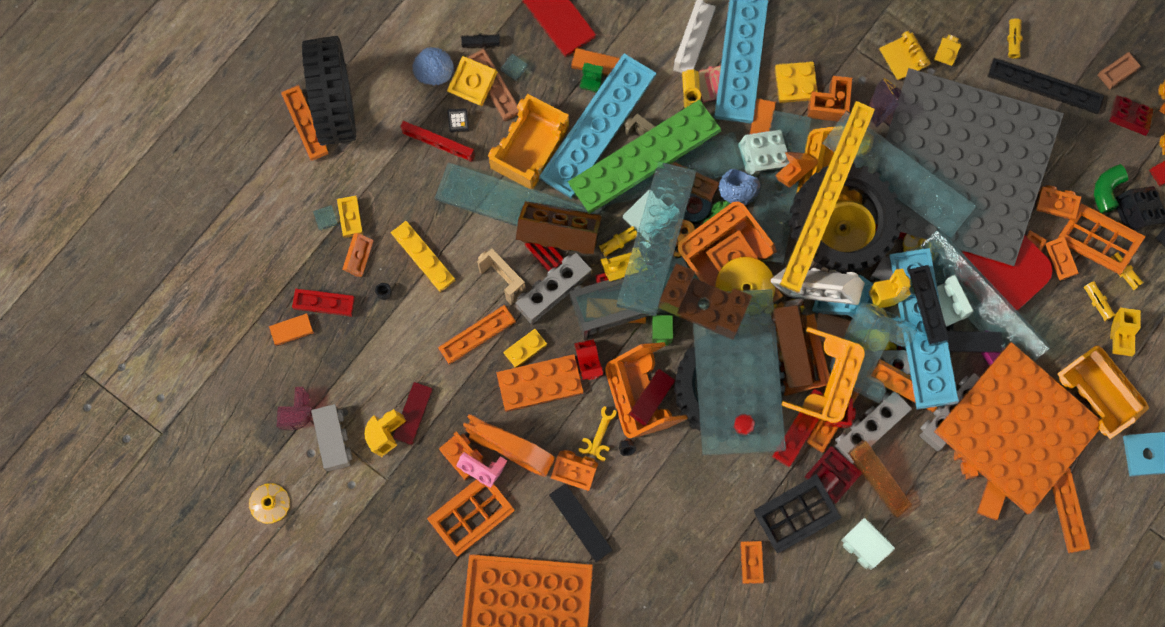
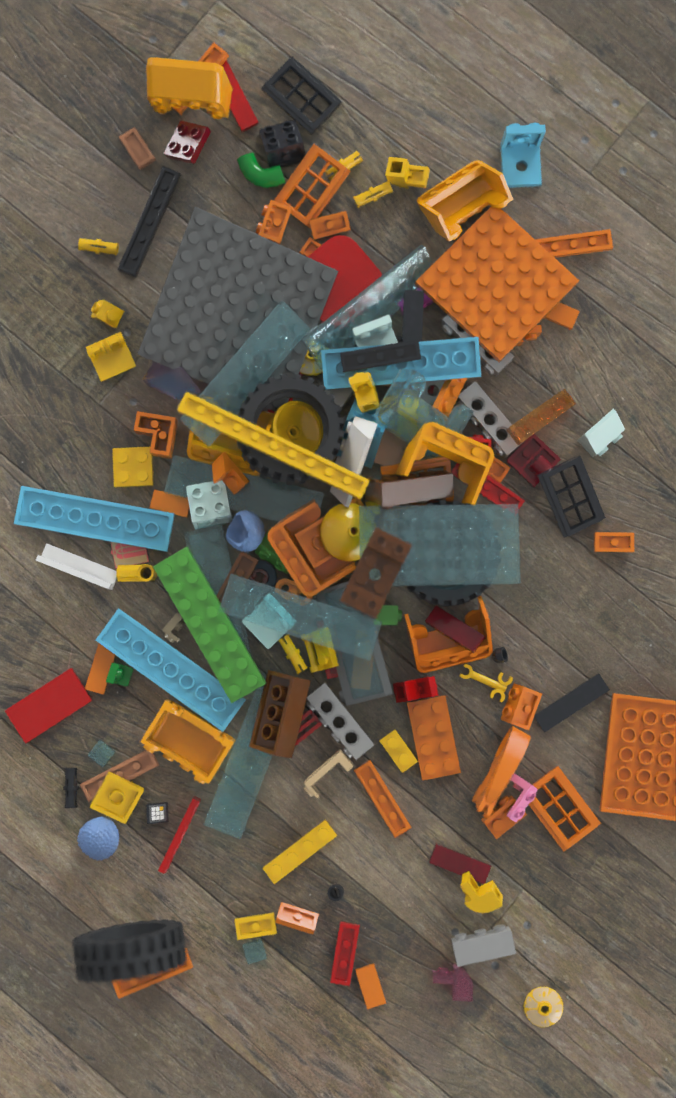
camera: 90 degrees left, 10 degrees up
red tile [734,414,755,435] -> none

